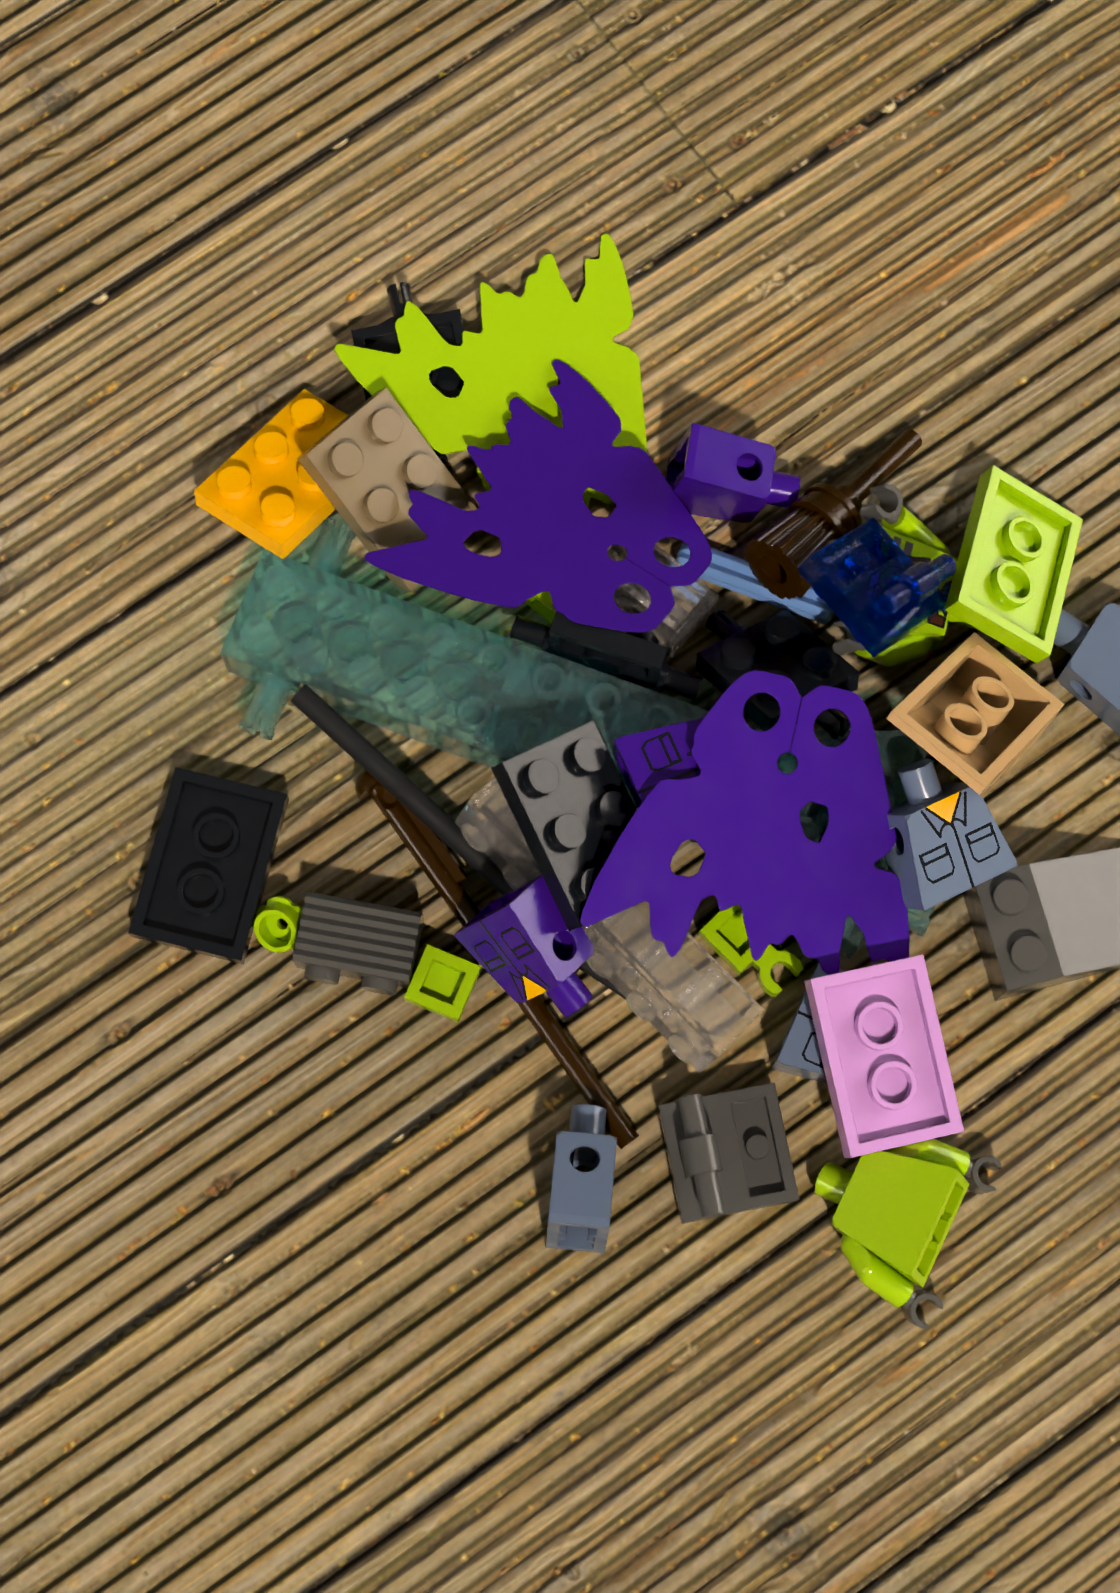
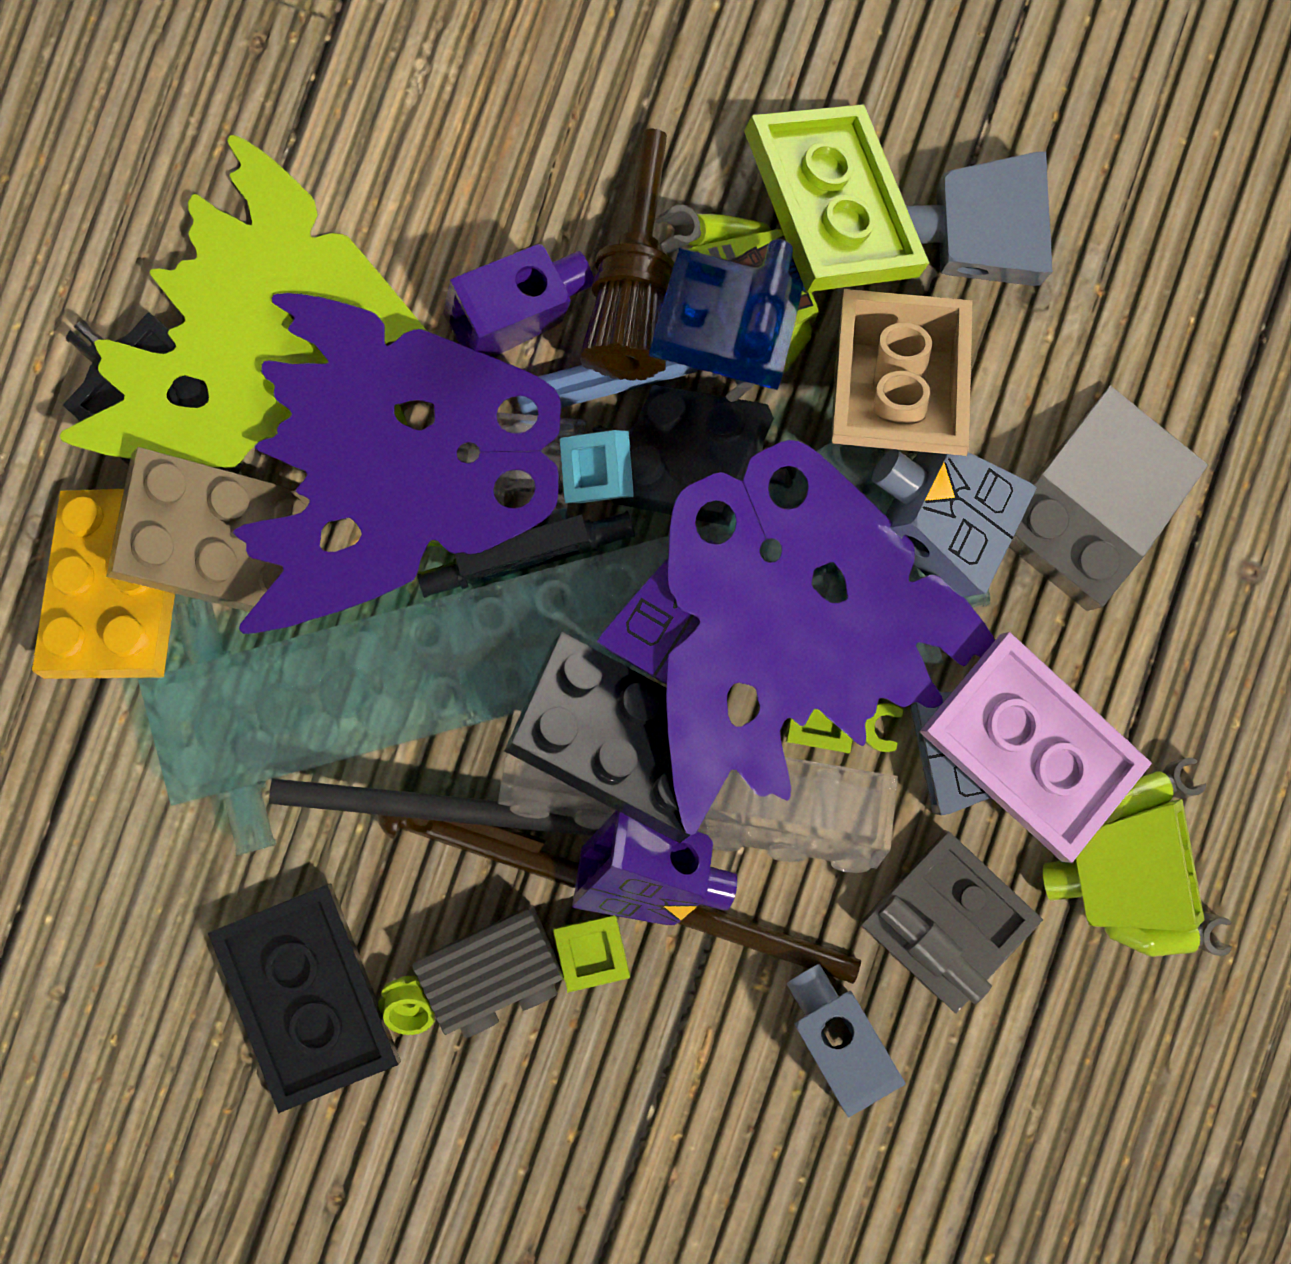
camera: 30 degrees left, 10 degrees up
none -> medium azure plate [560,430,634,503]

